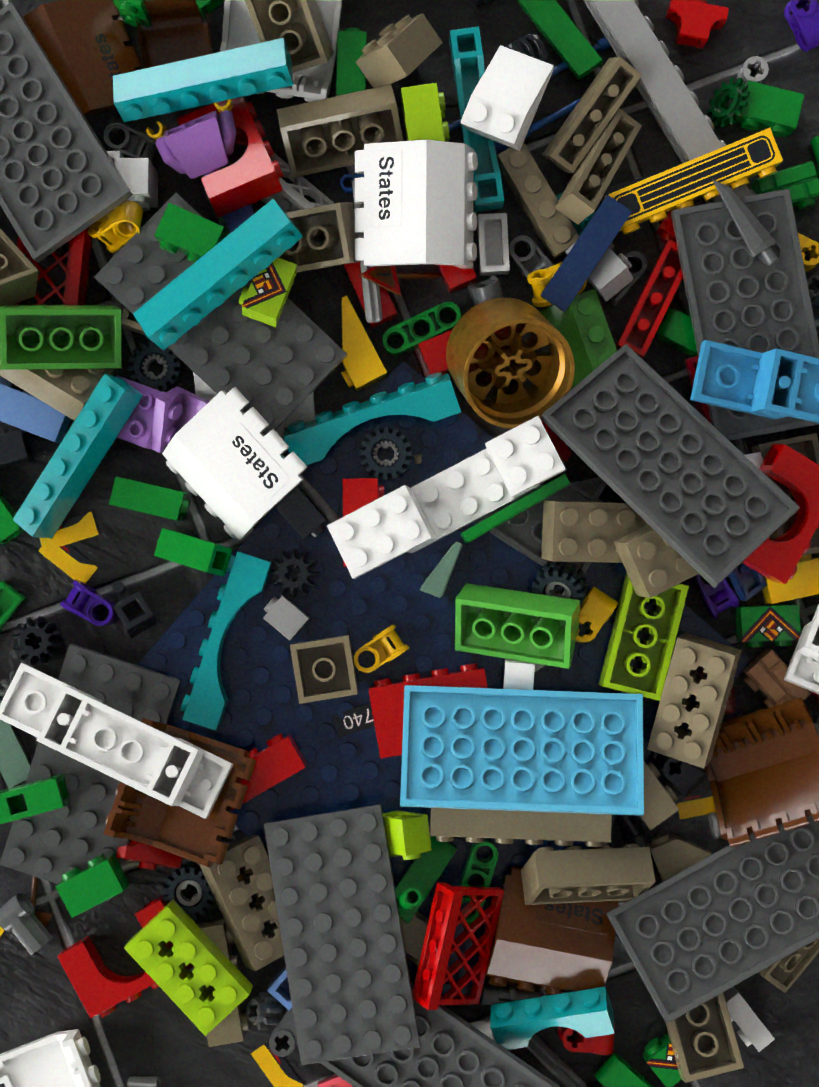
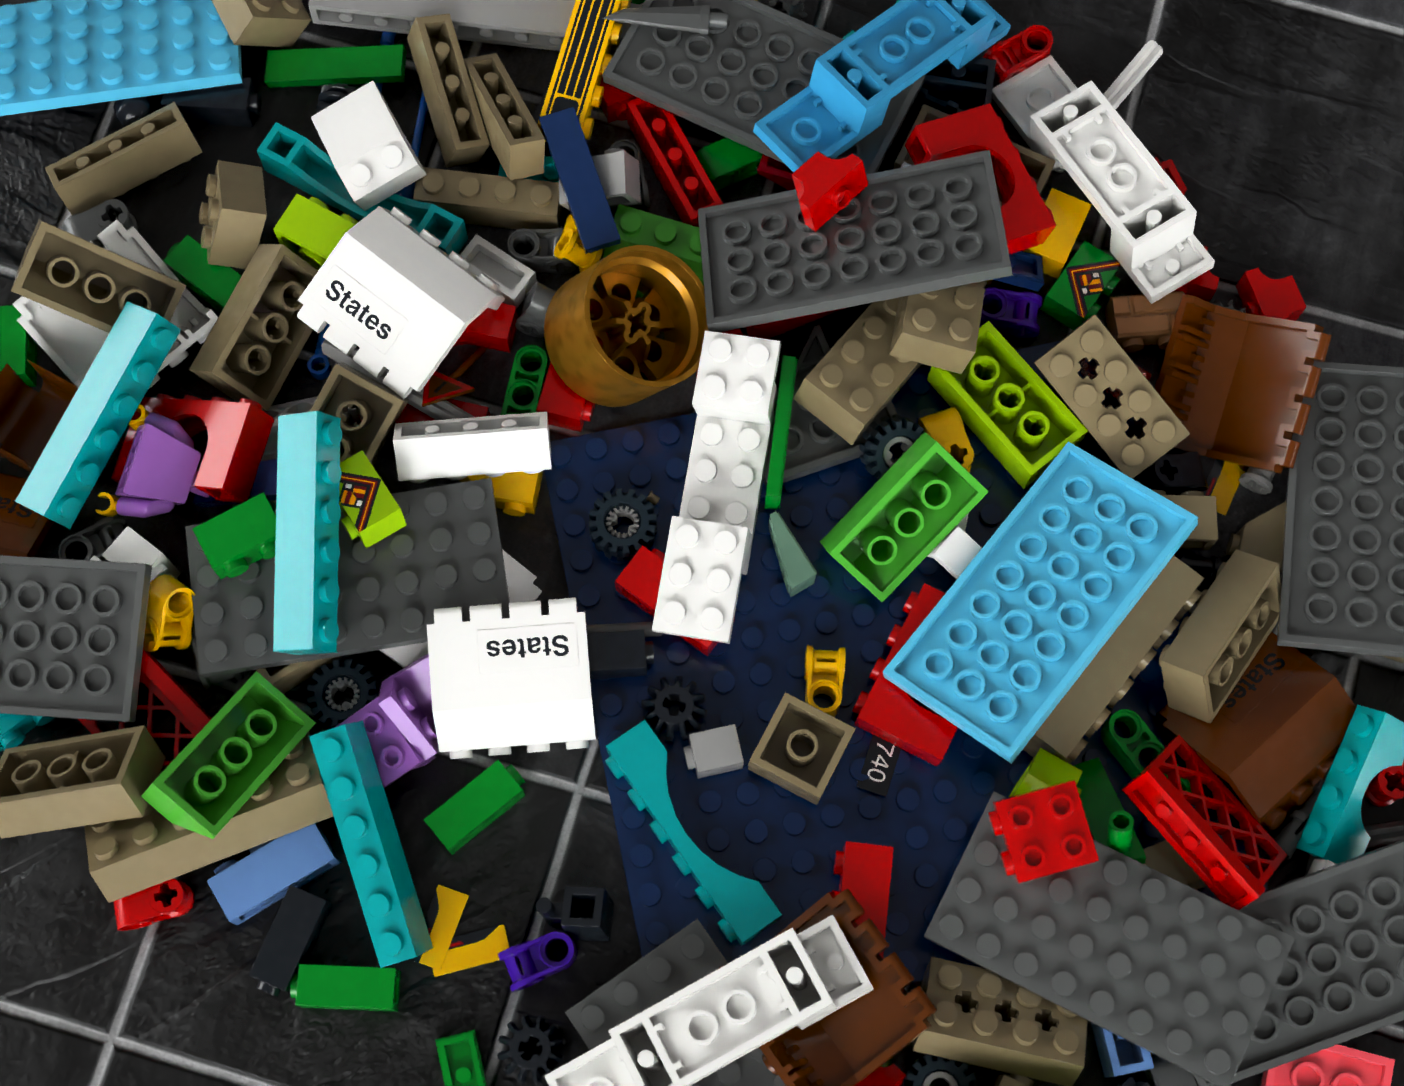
camera: 55 degrees left, 15 degrees down
green brick [154,528,232,577] -> none
teal arch [283,372,461,465] -> none
none -> white brick [393,412,551,483]
none -> red brick [791,151,869,232]
none -> red brick [988,780,1099,883]

